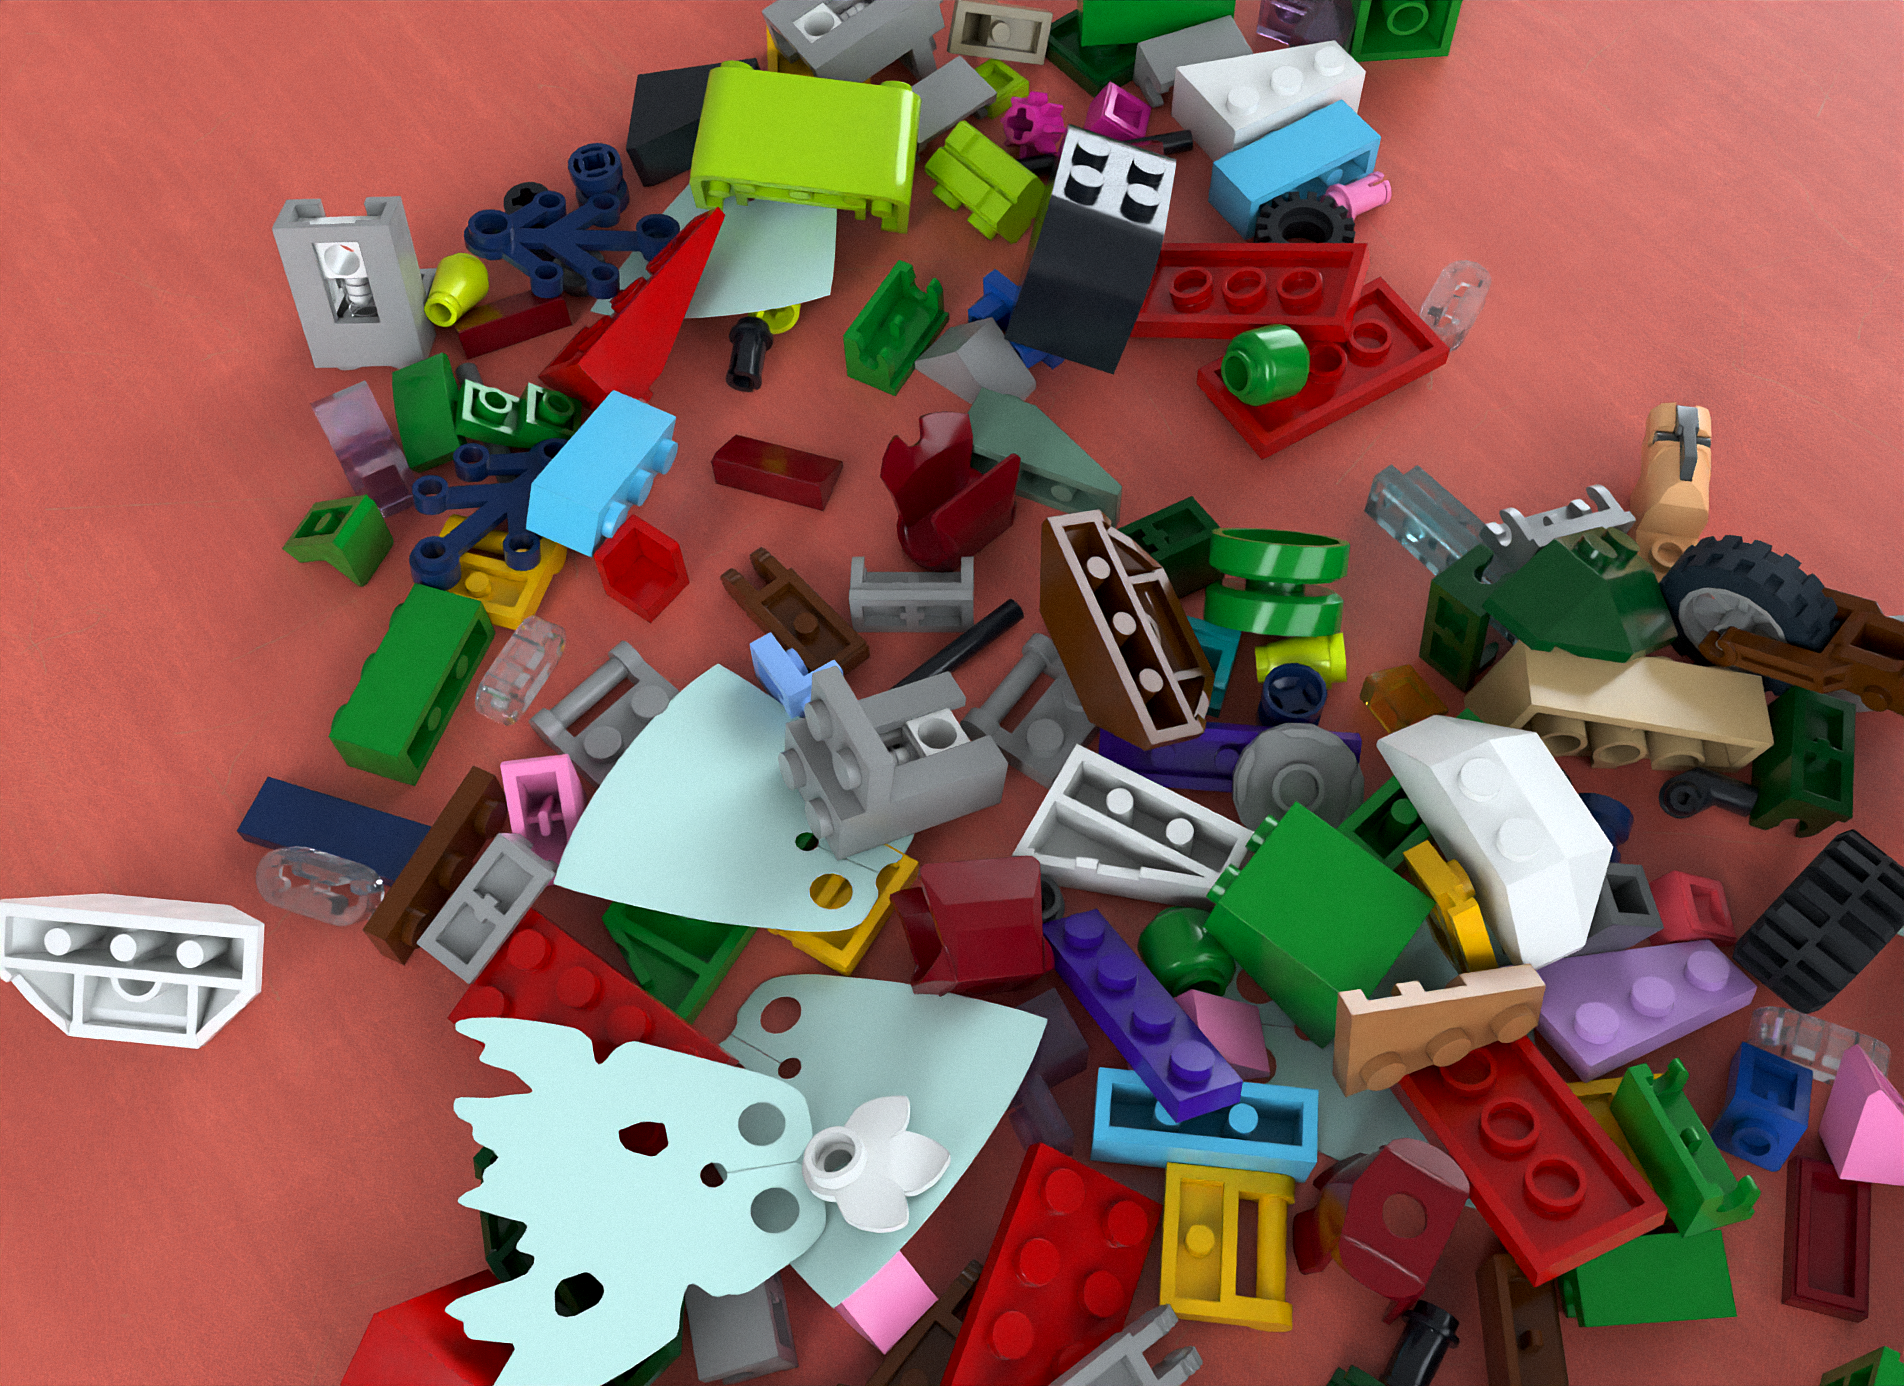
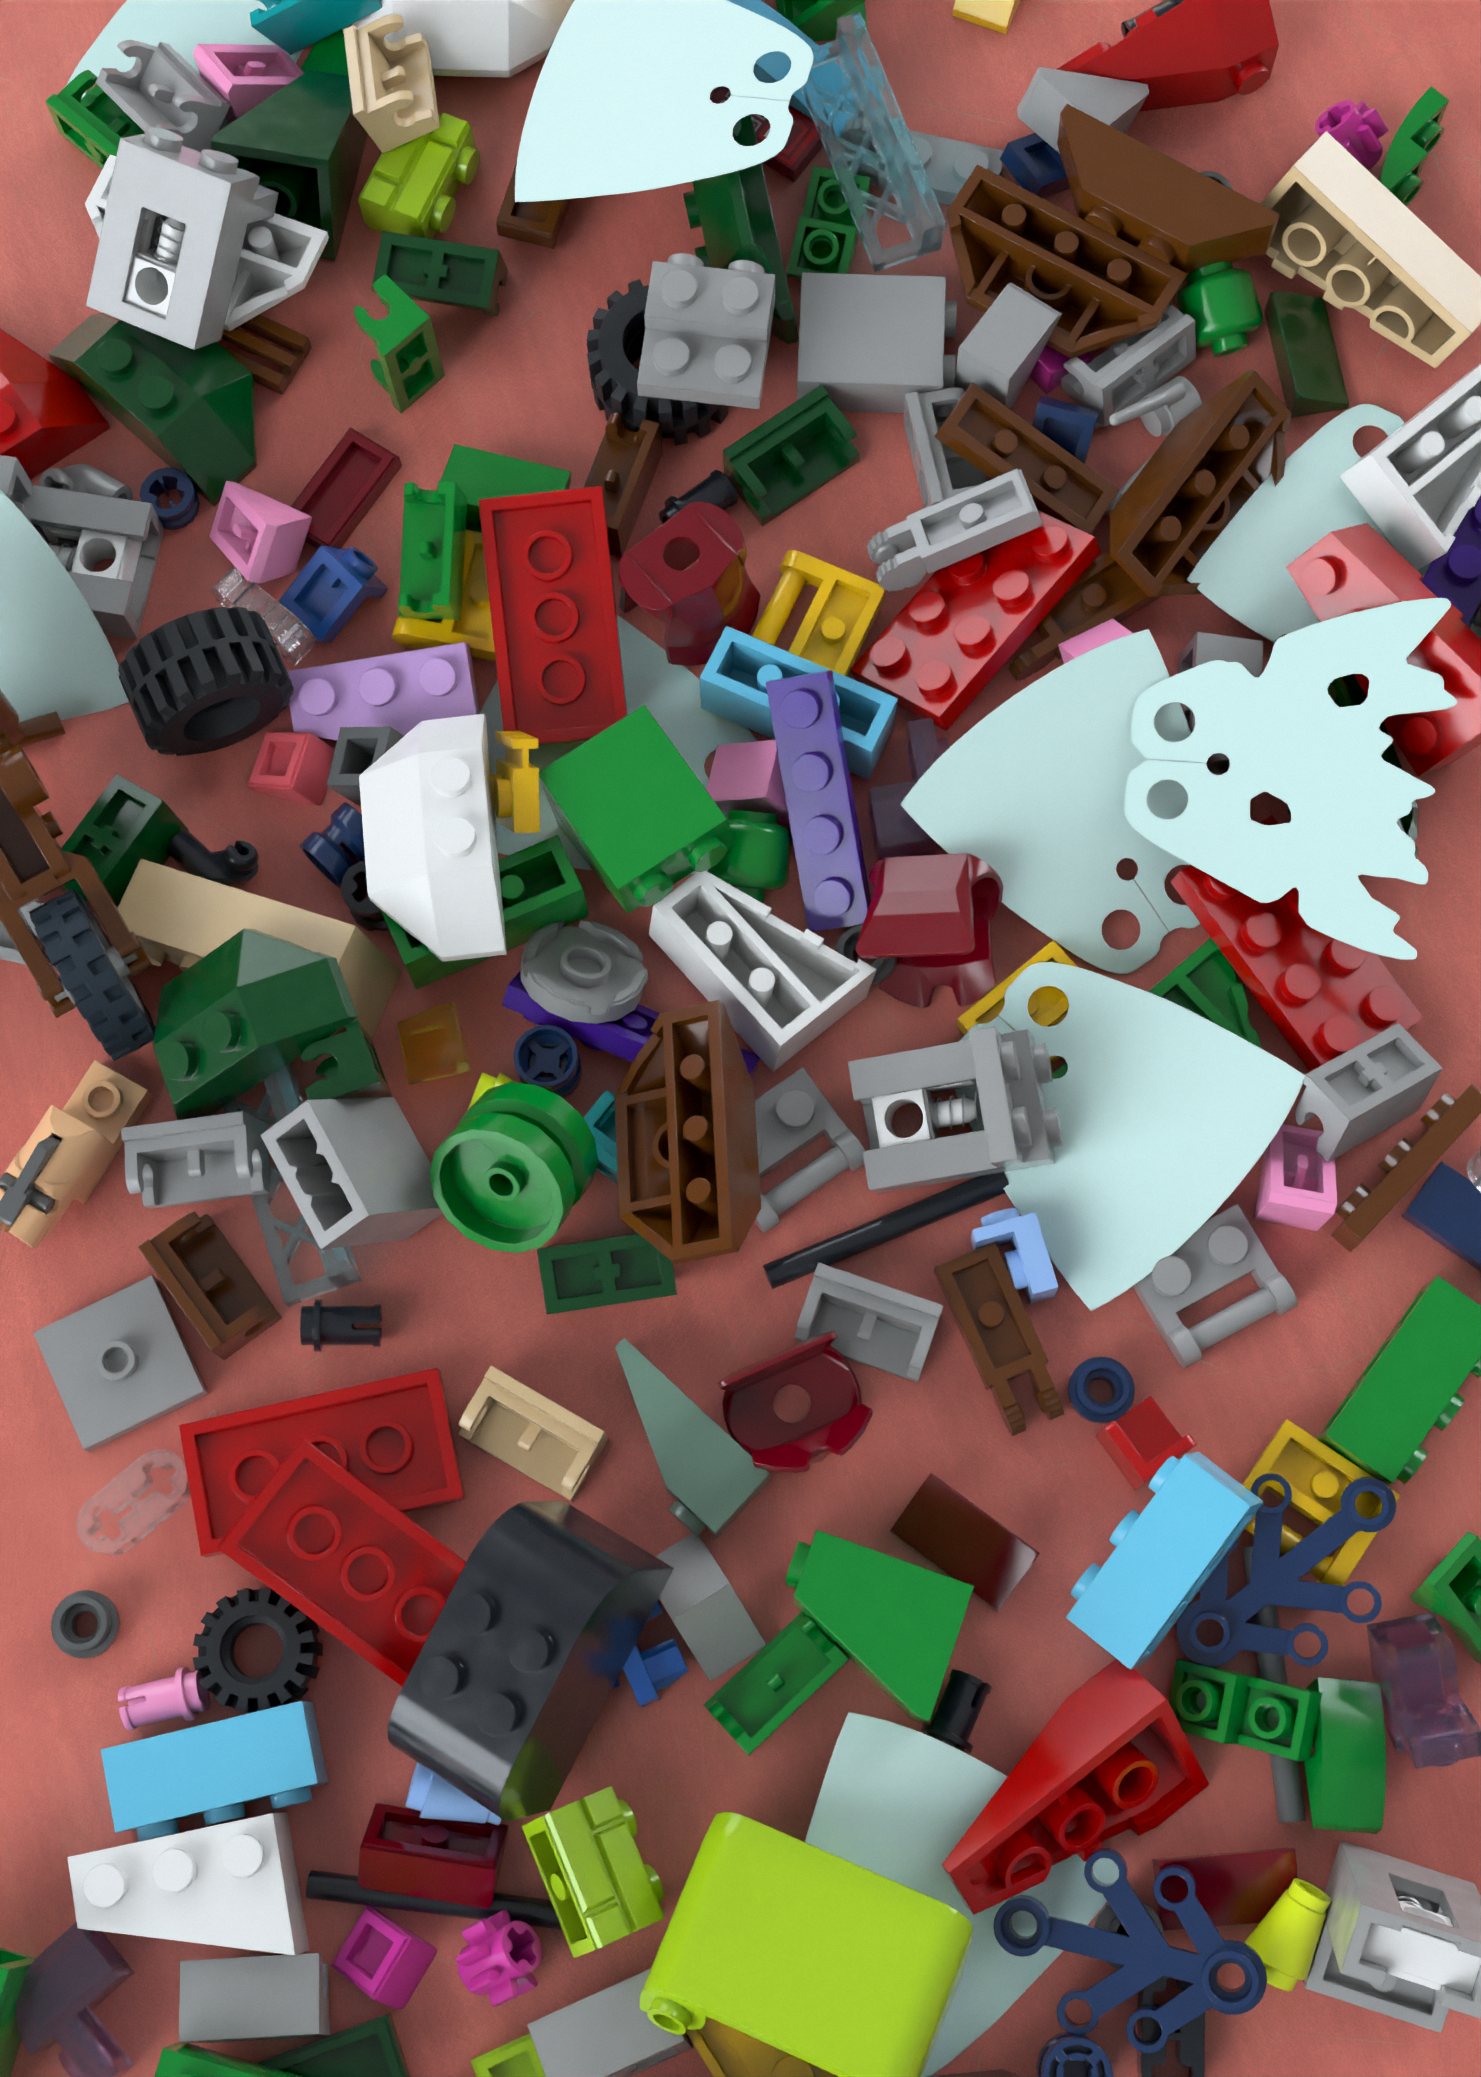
camera: 160 degrees left, 15 degrees up
clear beam [475,615,566,726] -> none
white plate [802,1096,951,1233] -> none
green head [1221,324,1310,407] -> none
medium nougat wing [1332,963,1546,1097] -> none
none -> light grey plate [33,1275,208,1452]
none -> dark grey plate [51,1590,120,1659]
none -> reddish brown hinge [138,1211,282,1360]
none -> light grey brick [260,1097,443,1250]
none -> black pin [300,1299,382,1352]
none -> tan hinge [458,1366,609,1502]
none -> green slope [785,1530,974,1723]
none -> dark blue plate [1068,1357,1135,1424]

